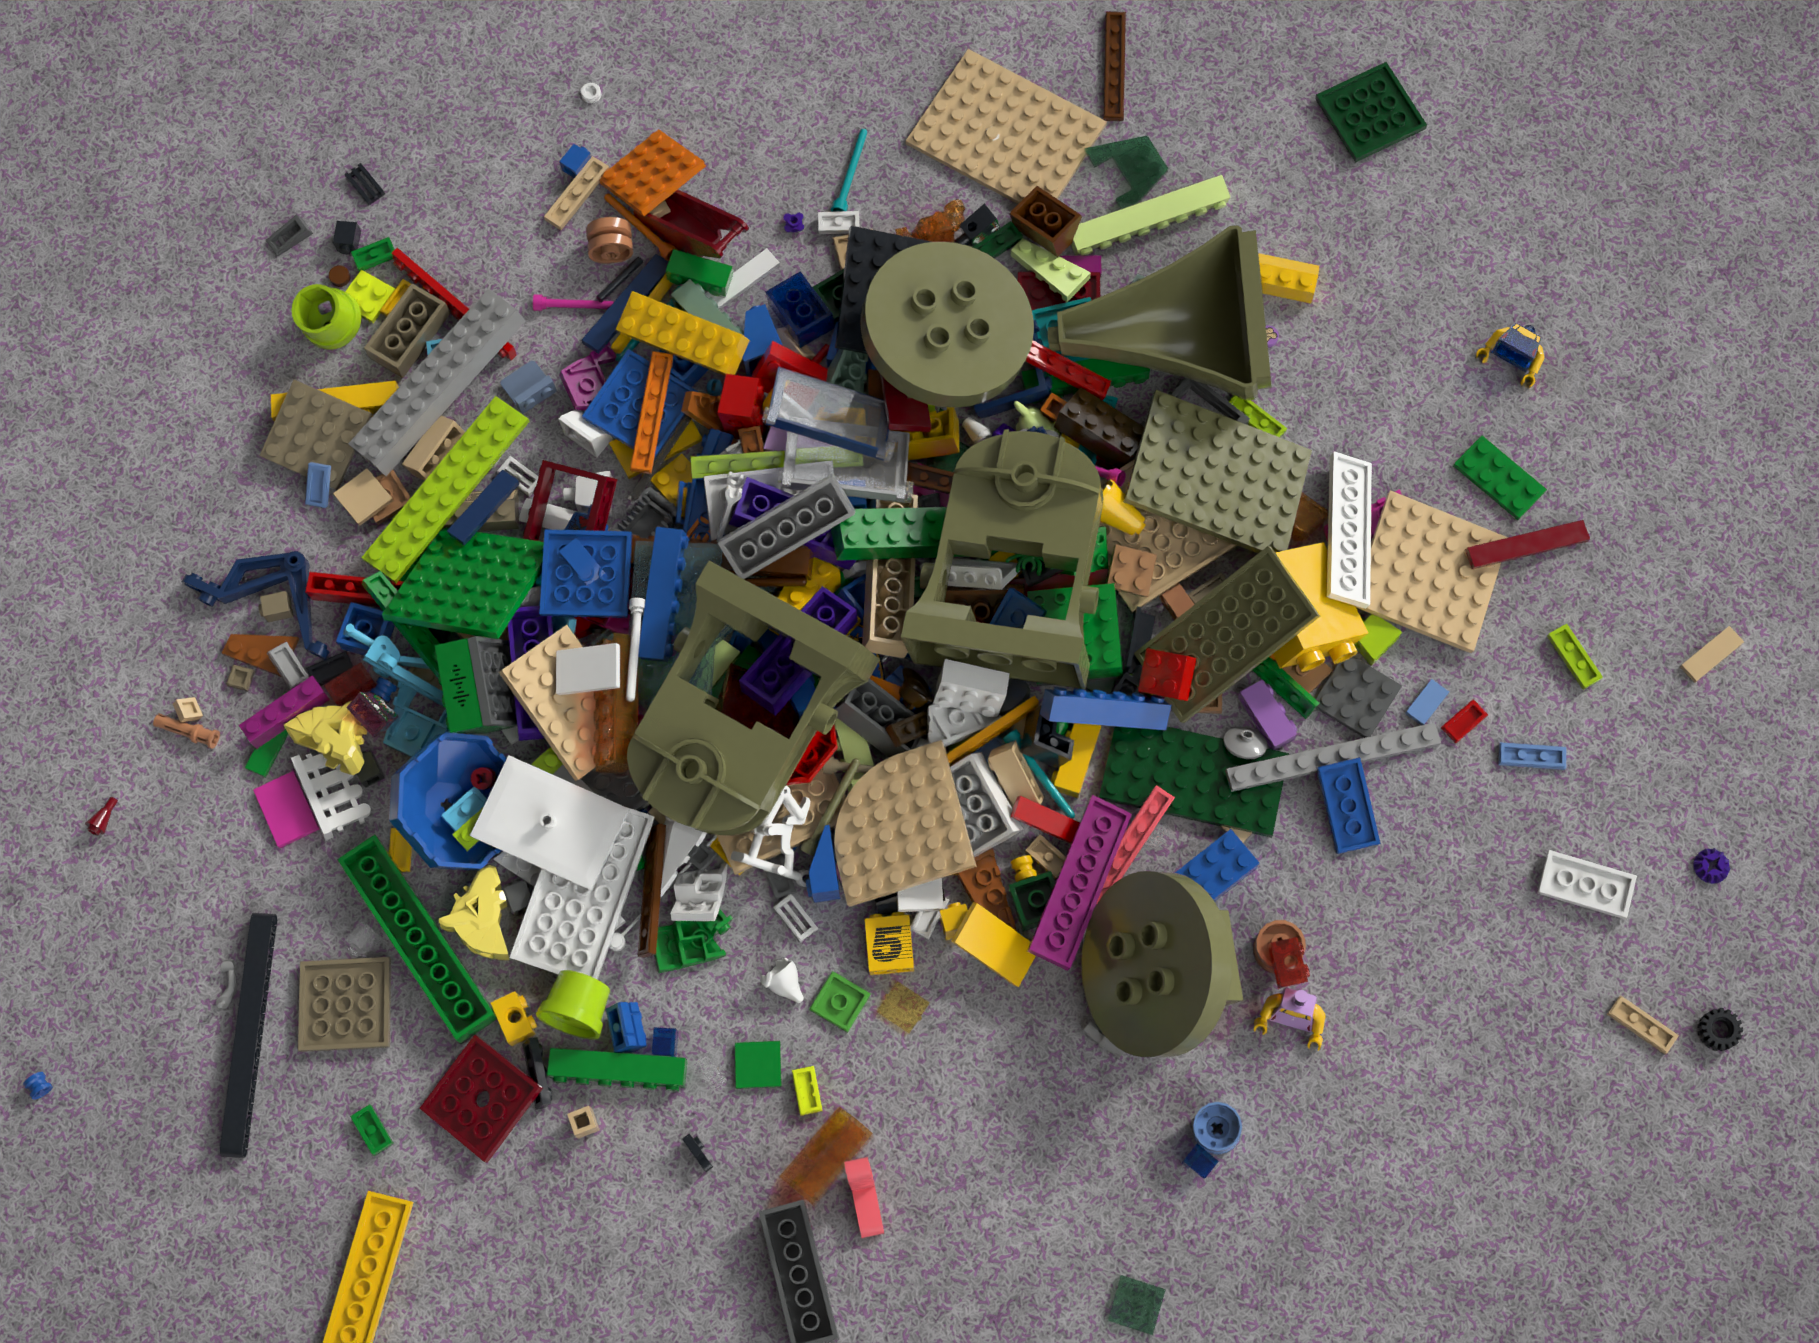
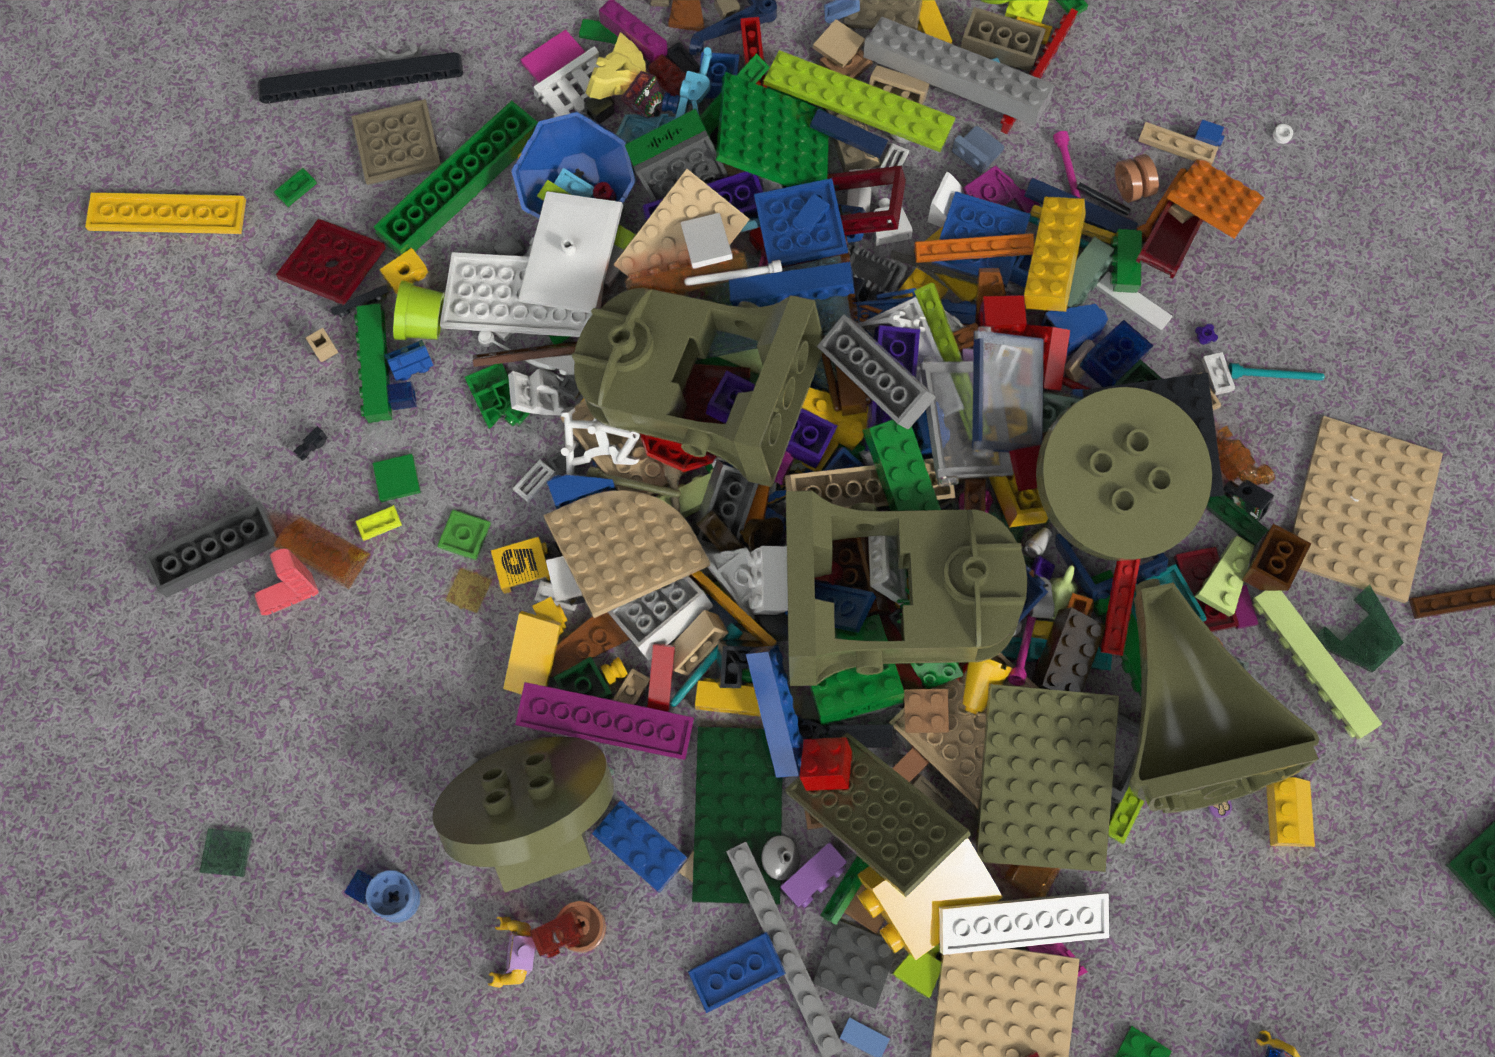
camera: 75 degrees right, 0 degrees up
light grey tile [267,642,309,690] -> none
light yellow animal [438,865,509,960] -> none
white hat [761,958,804,1003] -> none
coral tile [1096,785,1175,905] -> none

